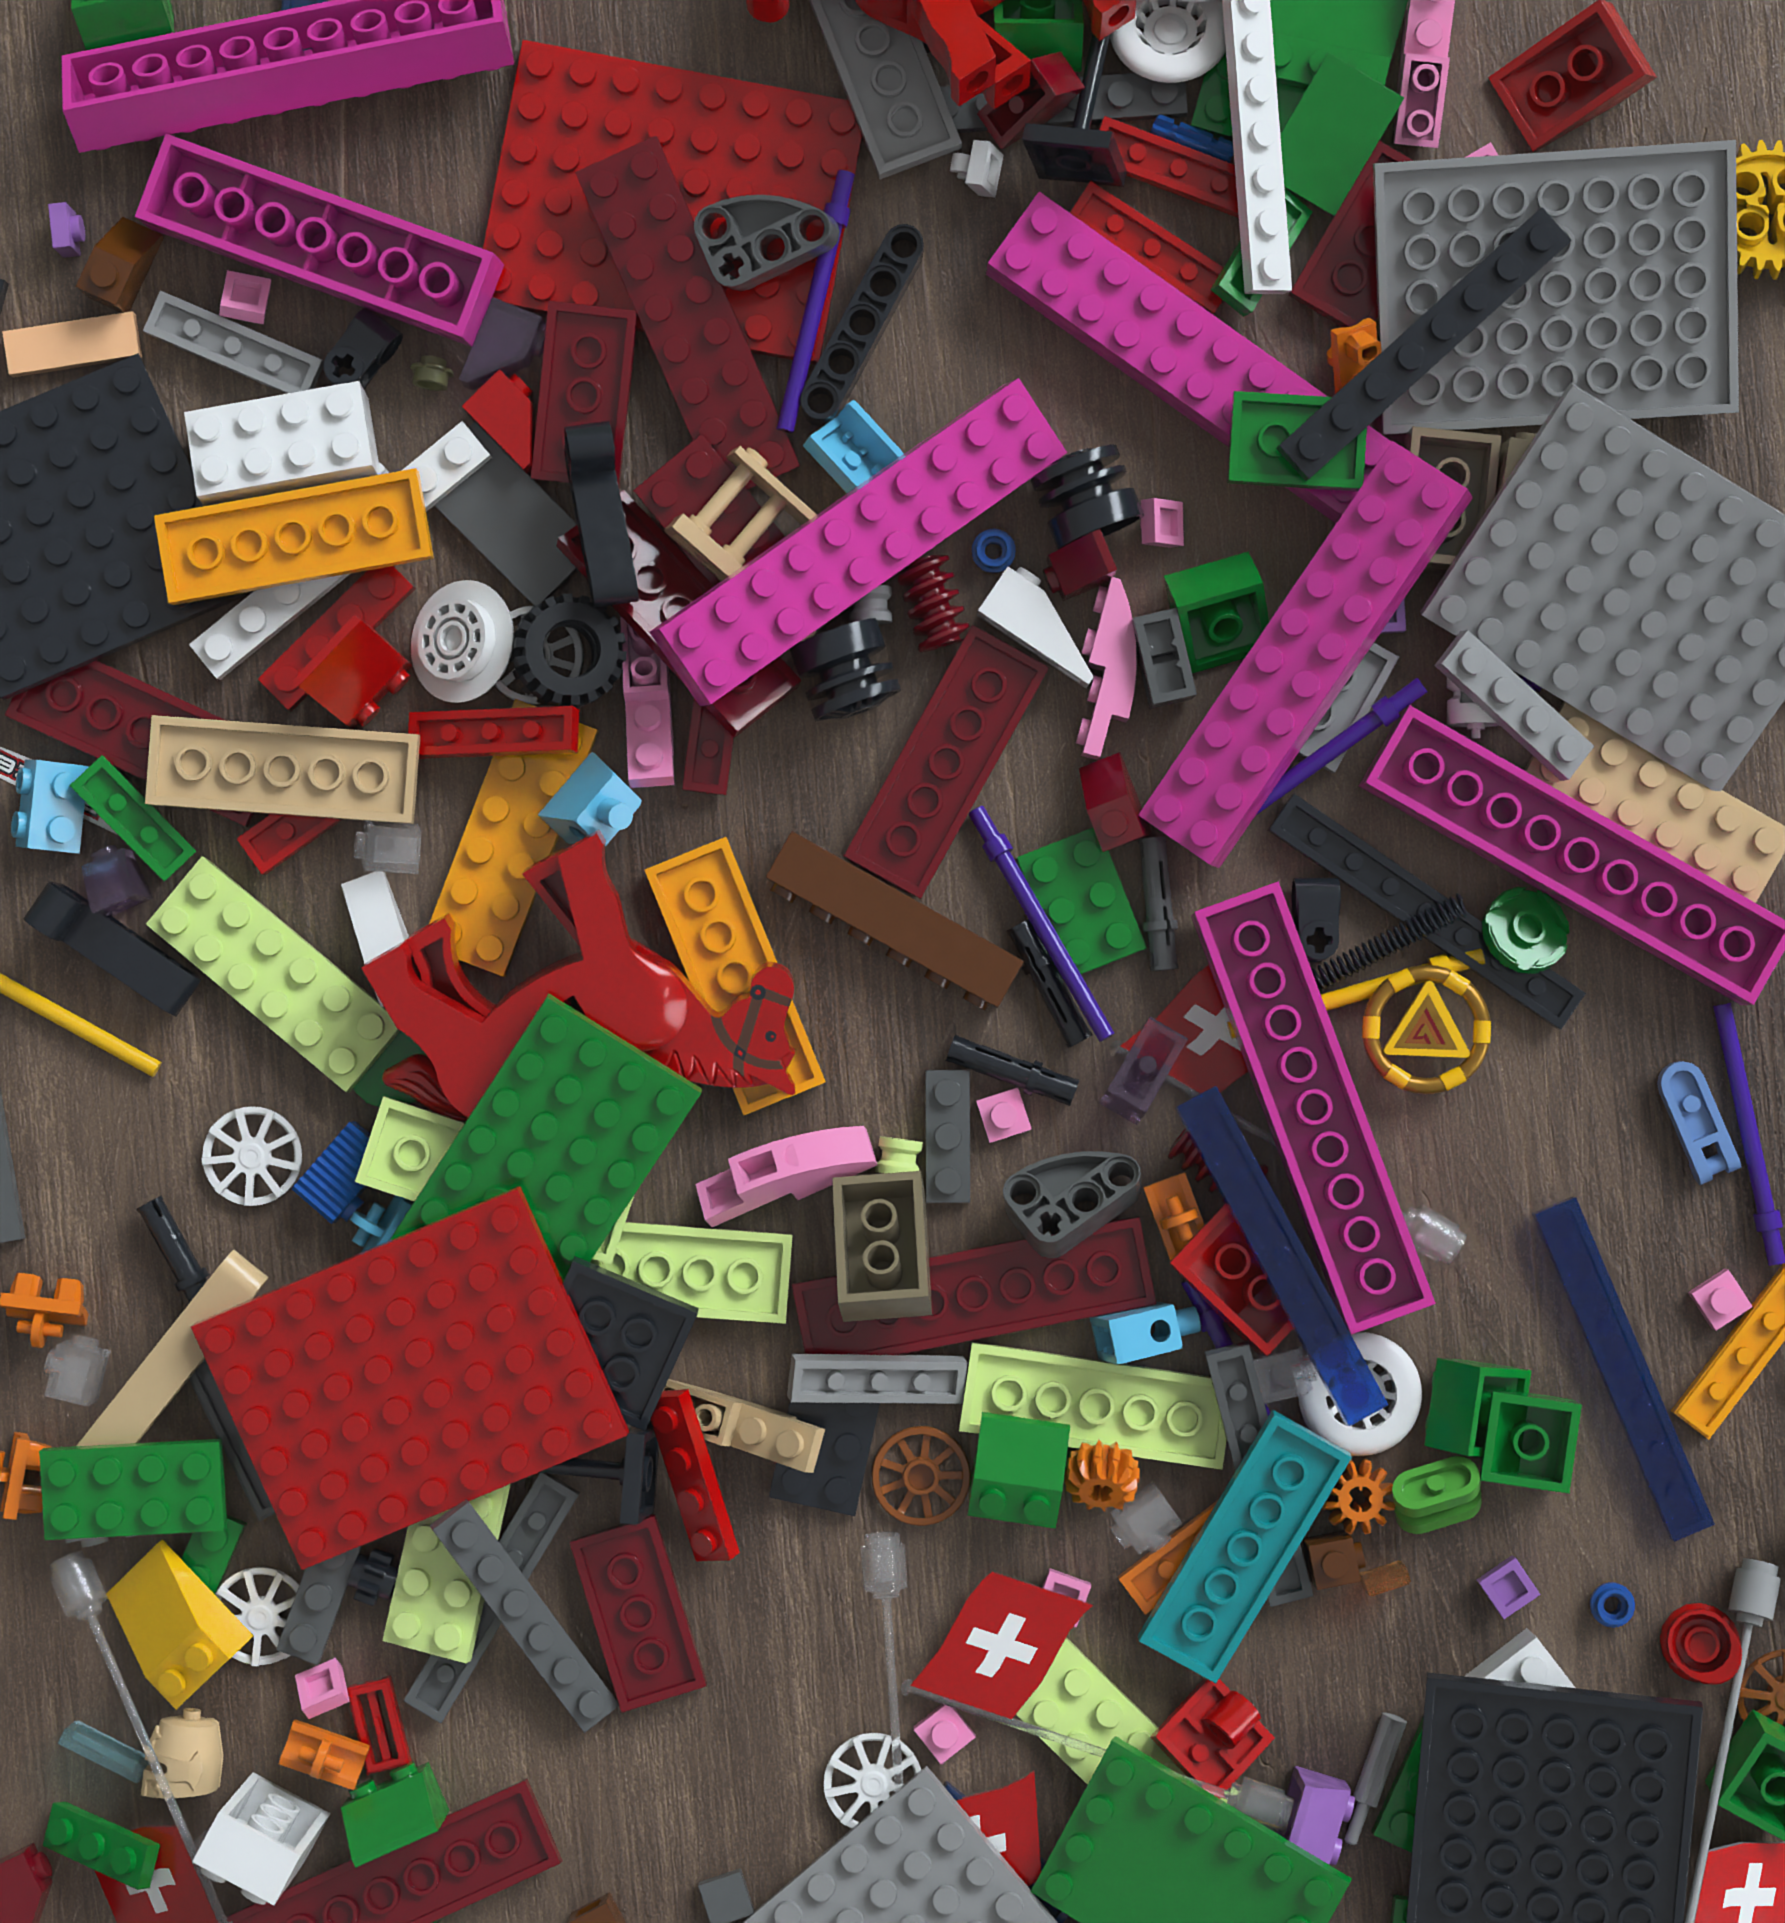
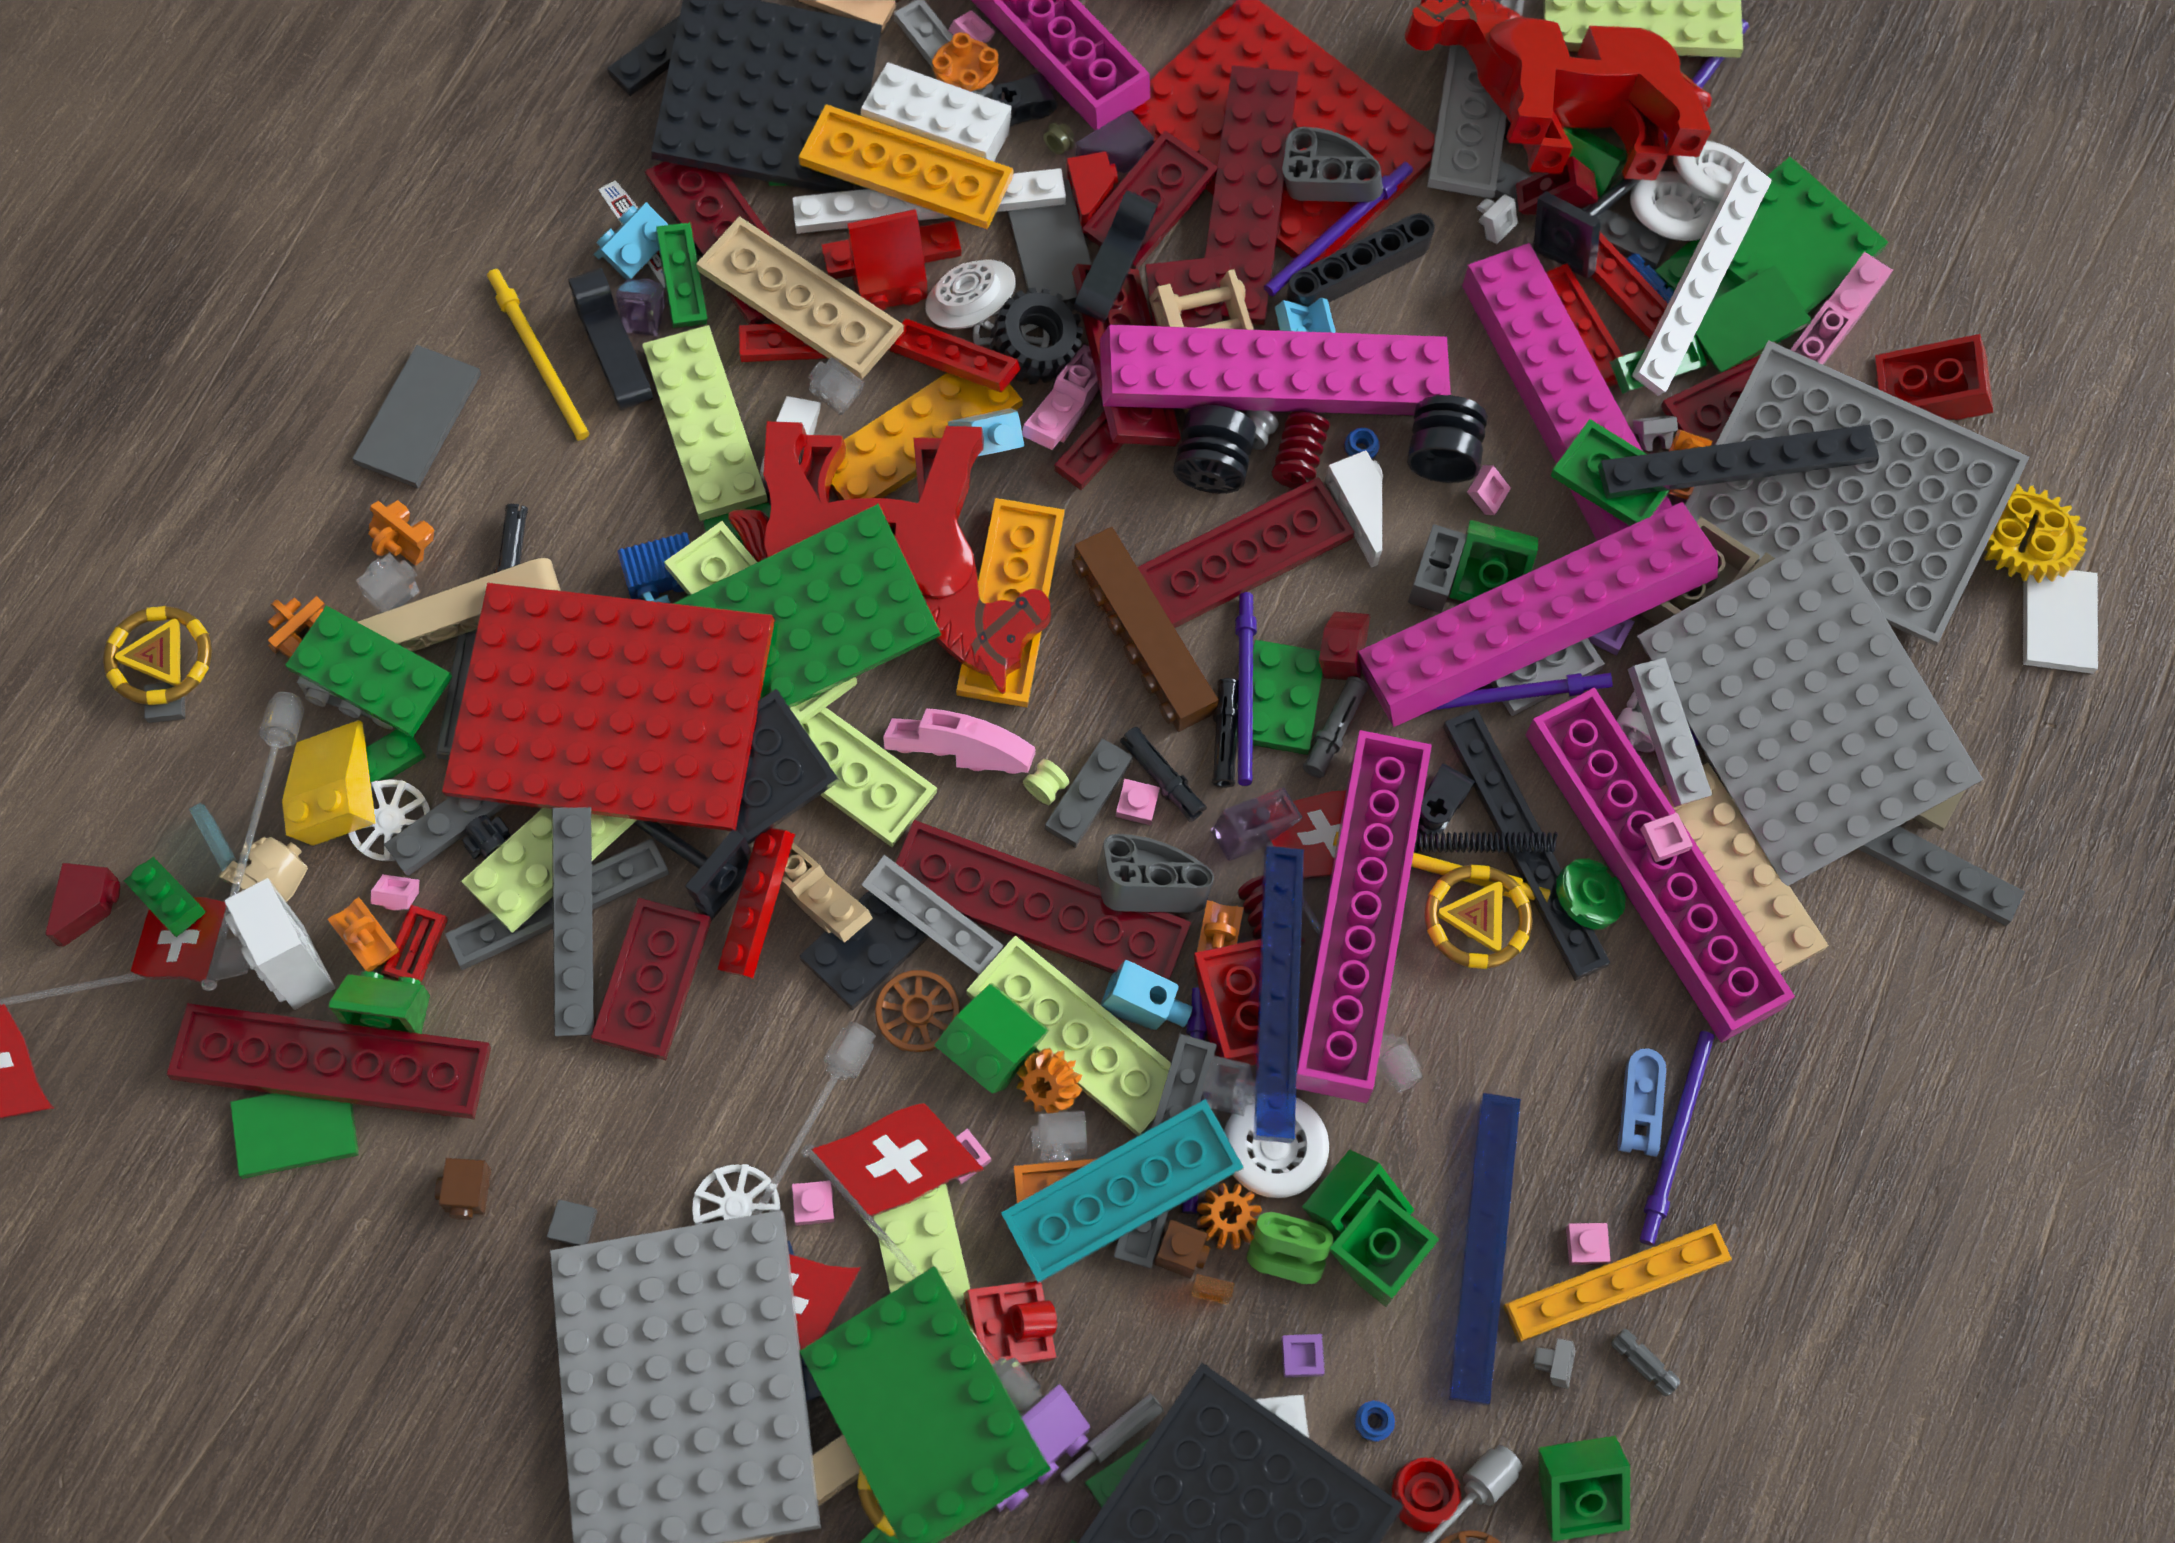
camera: 25 degrees right, 20 degrees down
white wheel [201,1106,302,1206] -> none
dark tan brick [832,1171,932,1322] -> none
dark red slope [1043,528,1117,601] -> none
bright pink slope [1076,577,1136,760] -> none
none -> orange dish [932,33,998,92]
none -> light grey tile [1533,1339,1576,1389]
none -> light grey tile [1633,416,1678,451]
none -> bright pink plate [1640,813,1693,862]

